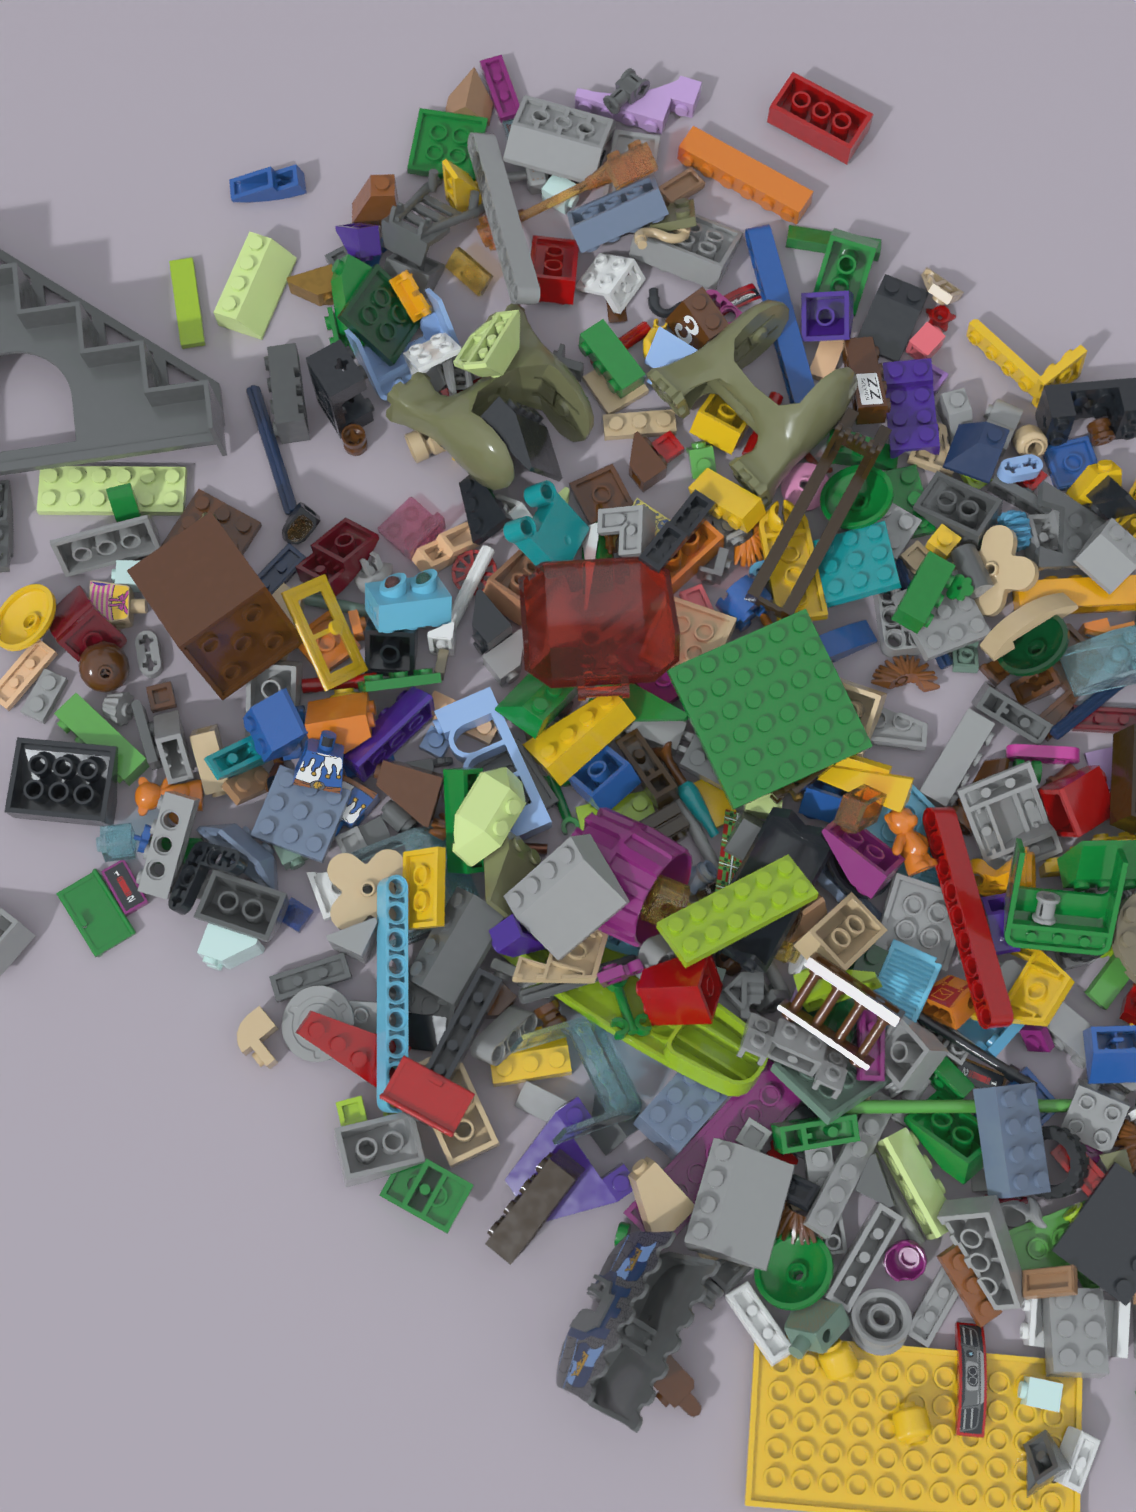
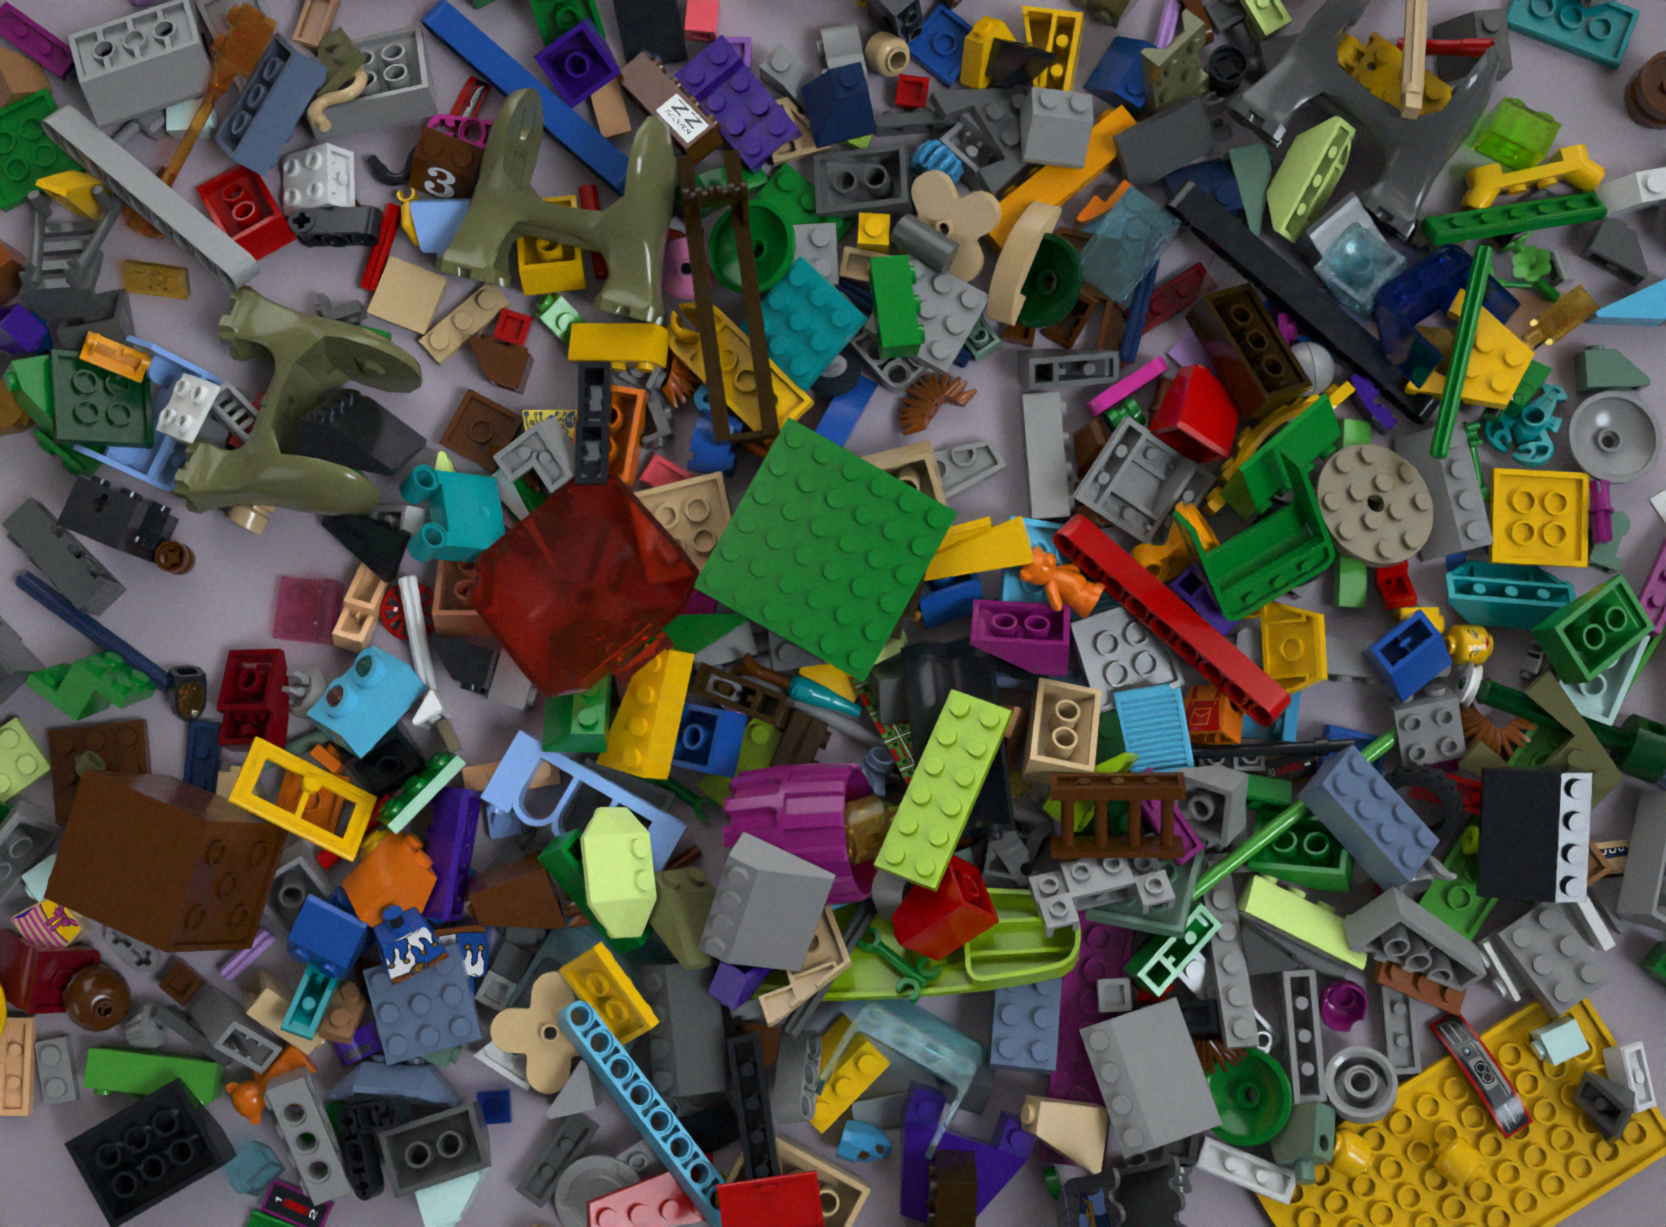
camera: 35 degrees left, 10 degrees up
blue piece [134,824,151,853] -> none
yellowish green wedge [453,310,520,378] -> none
reddish brown wheel [534,999,568,1032] -> none
green brick [578,319,646,399] -> none
magenta plate [597,959,644,988] -> none
clear orange brick [834,784,887,834] -> none
green plant [946,574,974,601] -> none
light blue beam [997,454,1043,483] -> none
magenta plate [1019,1025,1055,1052] -> none
medium nougat tile [1022,1265,1078,1300] -> none
light grey bush [1032,891,1060,925] -> none
none -> green bracket [24,650,158,721]
none -> lavender axle [219,927,276,981]
none -> black piece [288,205,383,248]
none -> dark purple leg [332,1020,383,1067]
none -> black wheel [810,347,861,397]
none -> dark azure rock [835,1120,892,1164]

